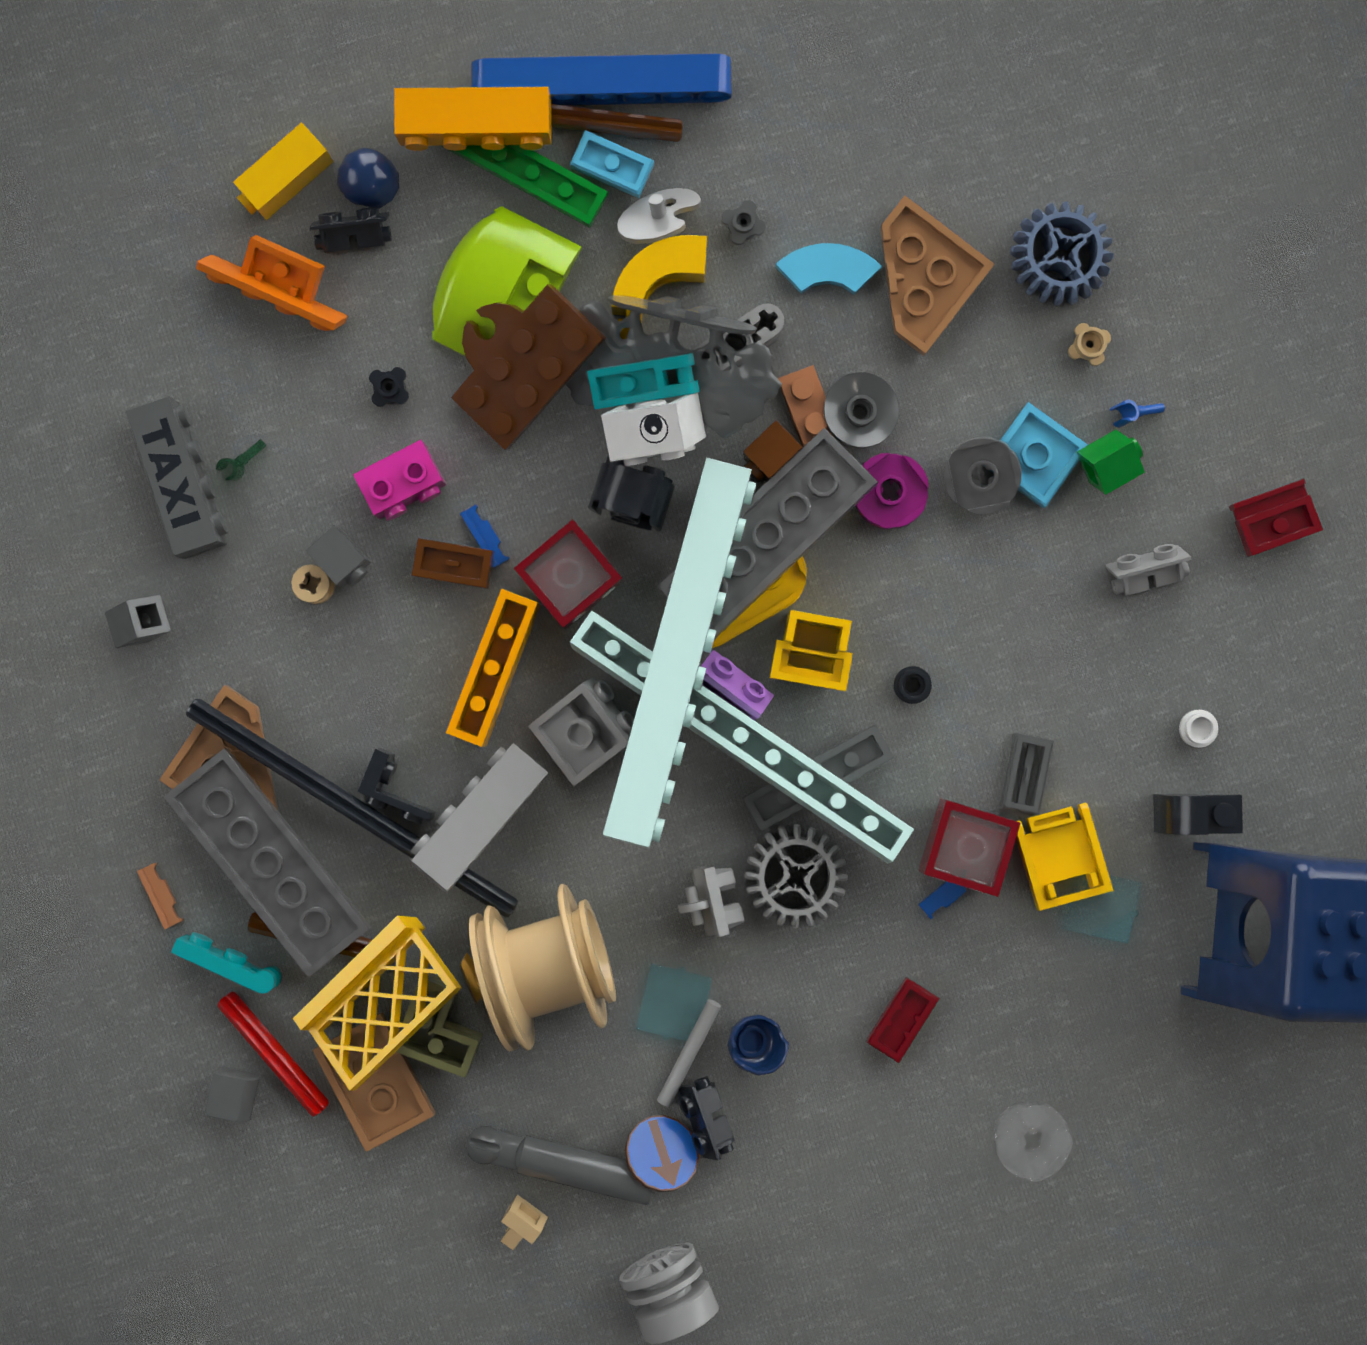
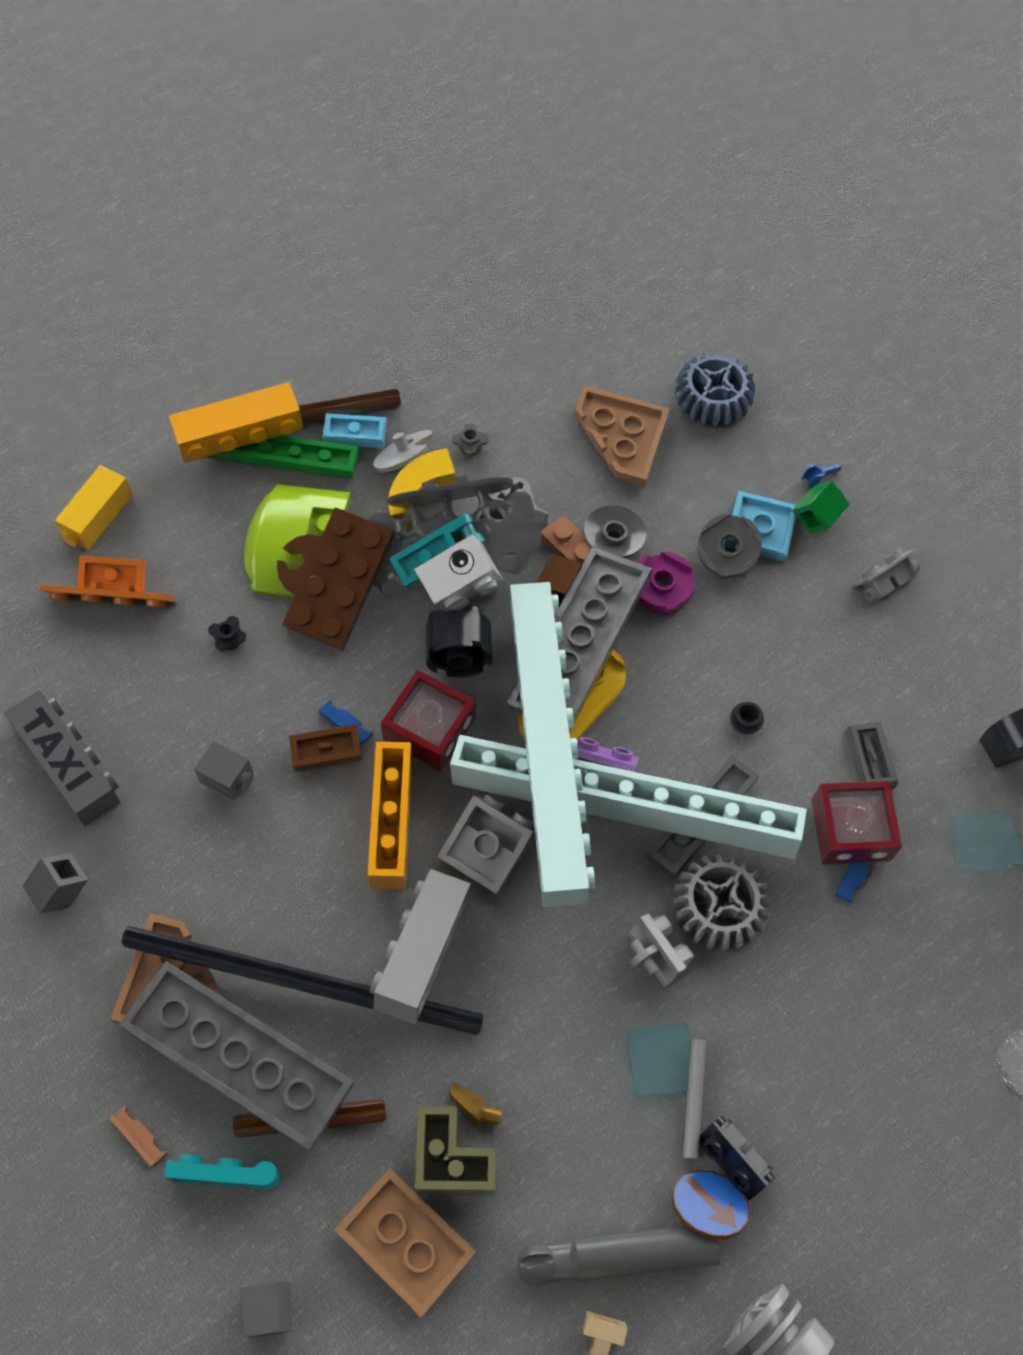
camera: 20 degrees left, 25 degrees down
clear green hand [216,439,267,481] -> none
red axle [217,991,329,1117] -> none
tan wheel [291,564,335,604] -> none
yellow fence [293,915,462,1091] -> none
black hinge [310,207,392,253] -> none
dark blue hair [337,148,399,209] -> none
dark pink brick [353,440,446,521] -> none
black bracket [358,748,436,824] -> none
tan wheel [469,884,616,1052] -> none
blue beam [471,53,732,106] -> none
dark blue hair [727,1014,789,1076] -> none
yellow plate [769,610,853,692] -> none
medium azure tile [775,243,882,295] -> none
dark red plate [865,977,940,1063] -> none
yellow container [1016,802,1114,911] -> none
tan plate [1068,323,1111,366] -> none
white plate [1179,710,1218,748] -> none
dark red plate [1229,479,1323,557] -> none

